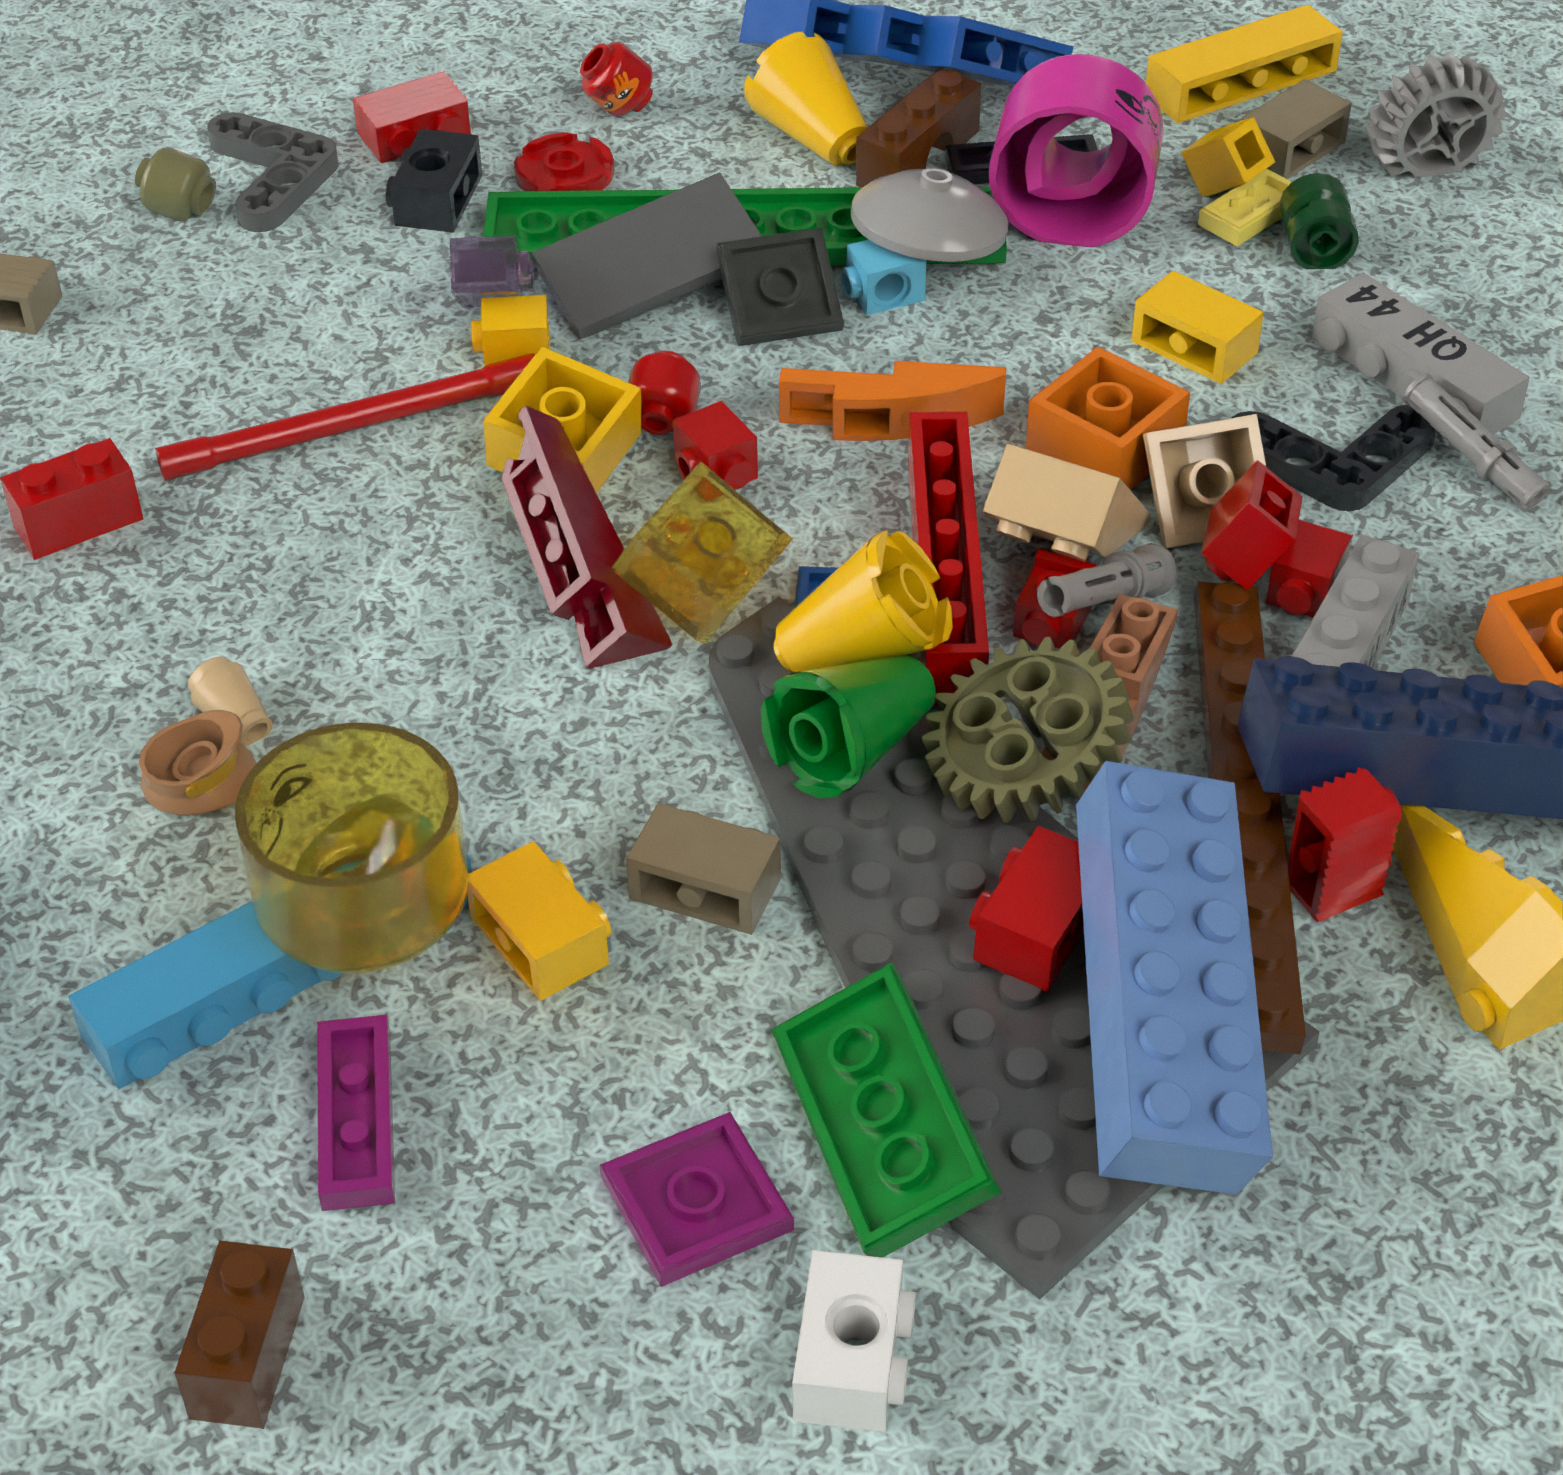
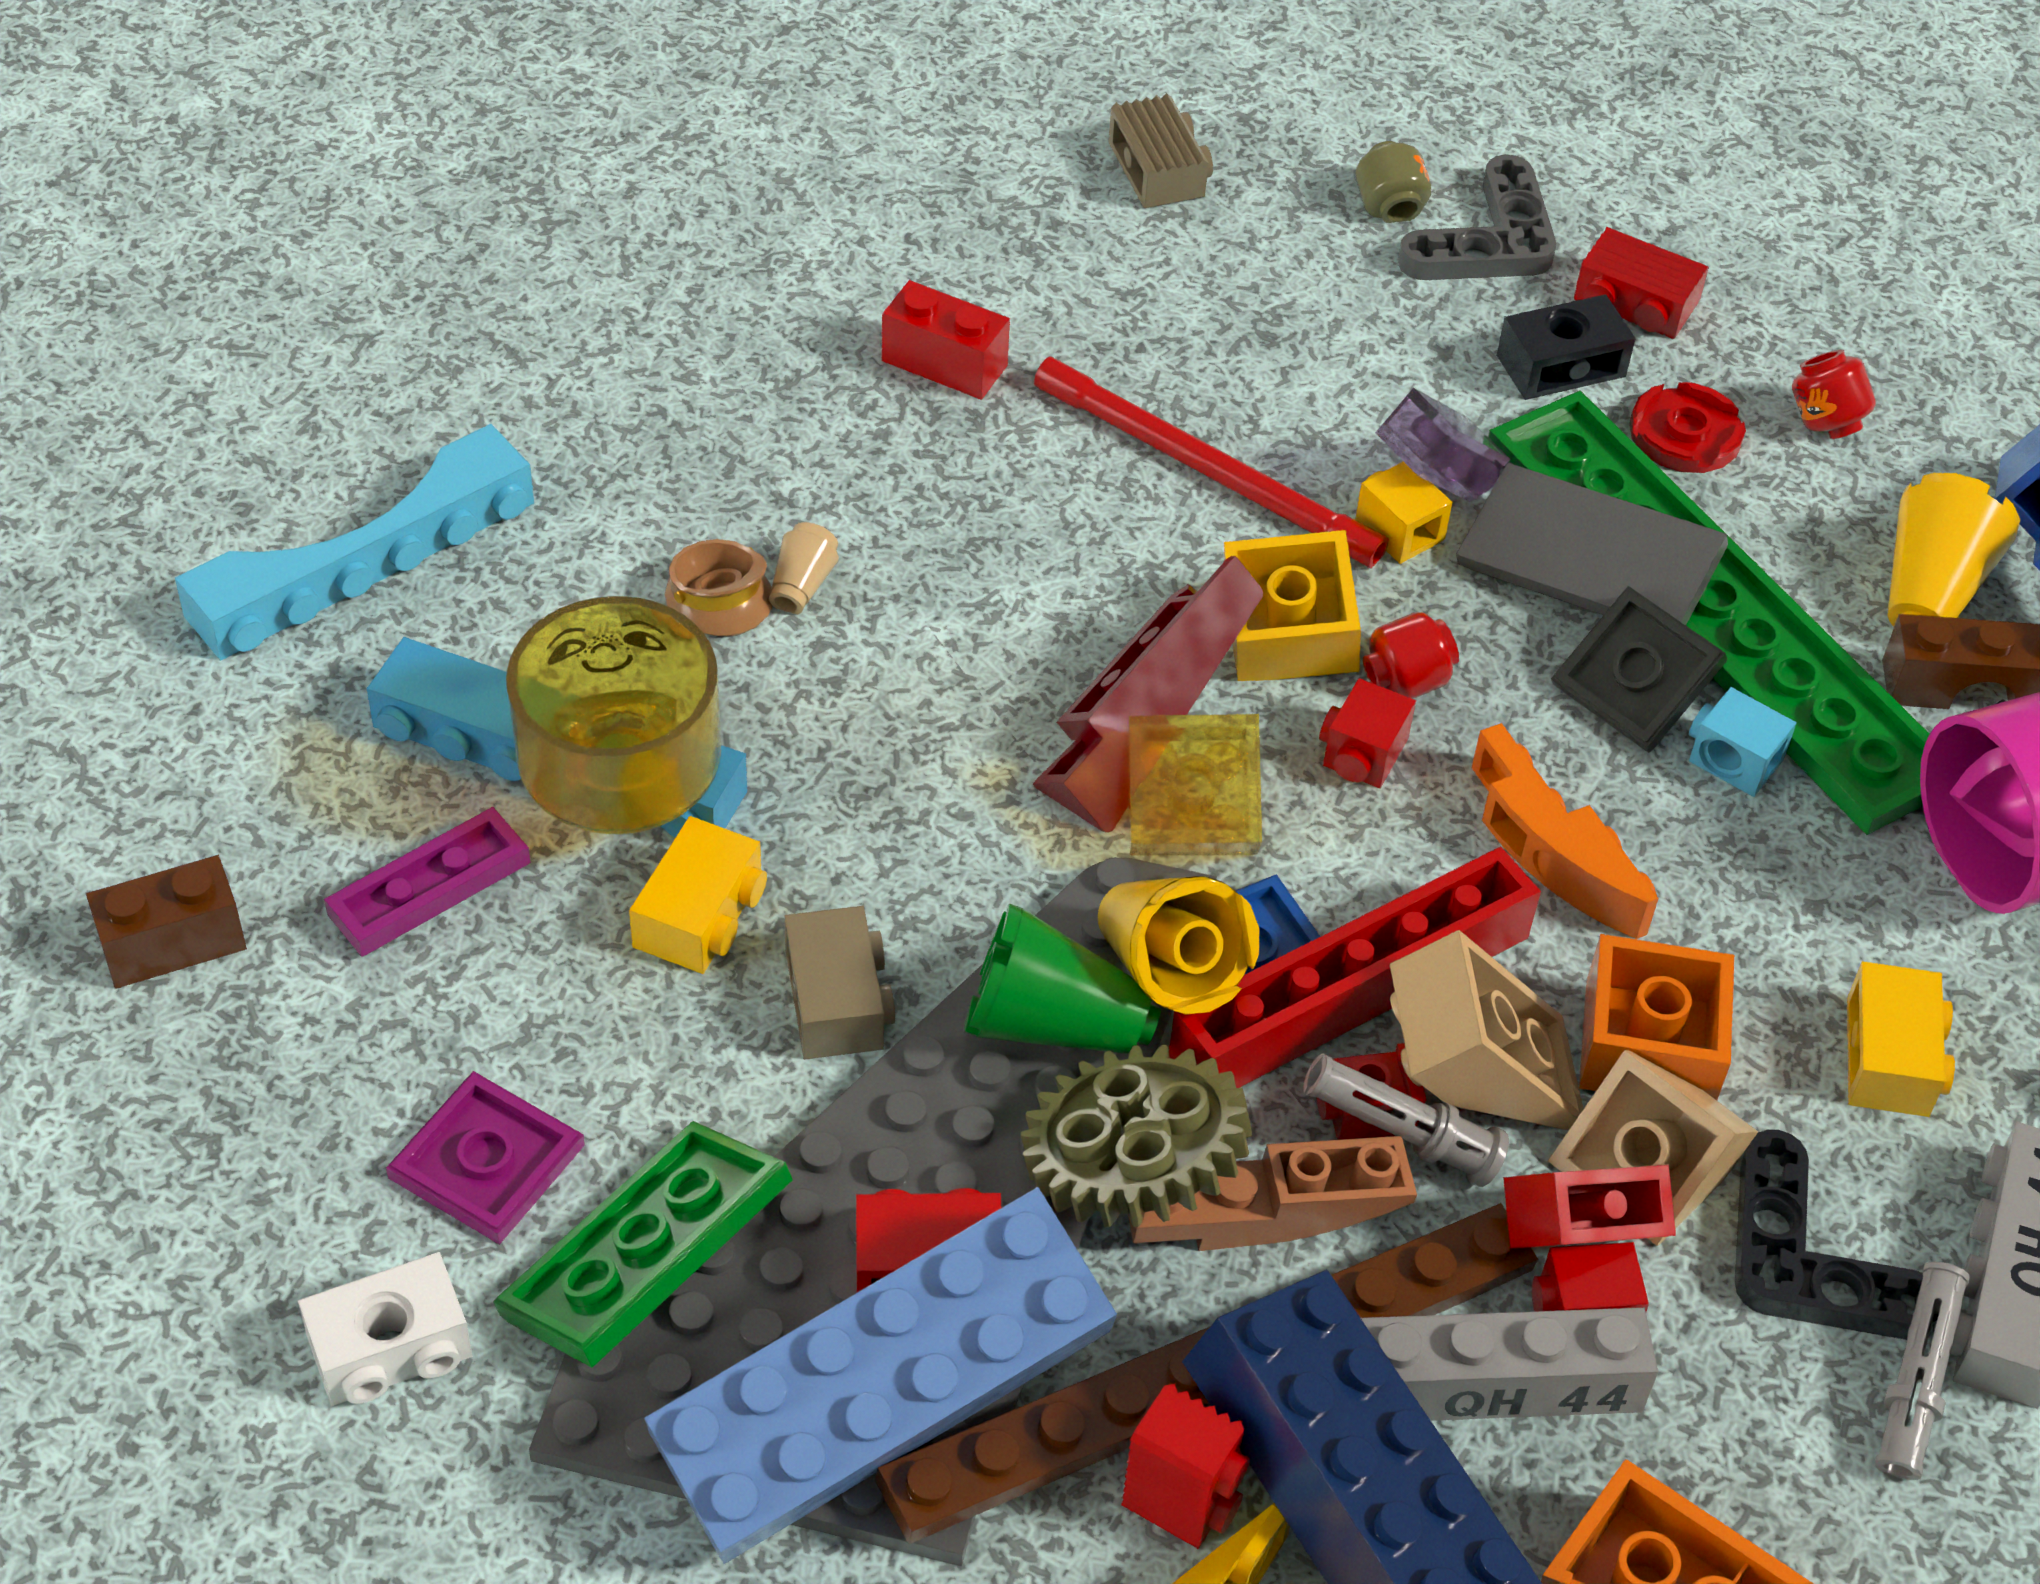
camera: 55 degrees right, 5 degrees up
light grey dish [851,168,1008,262] -> none

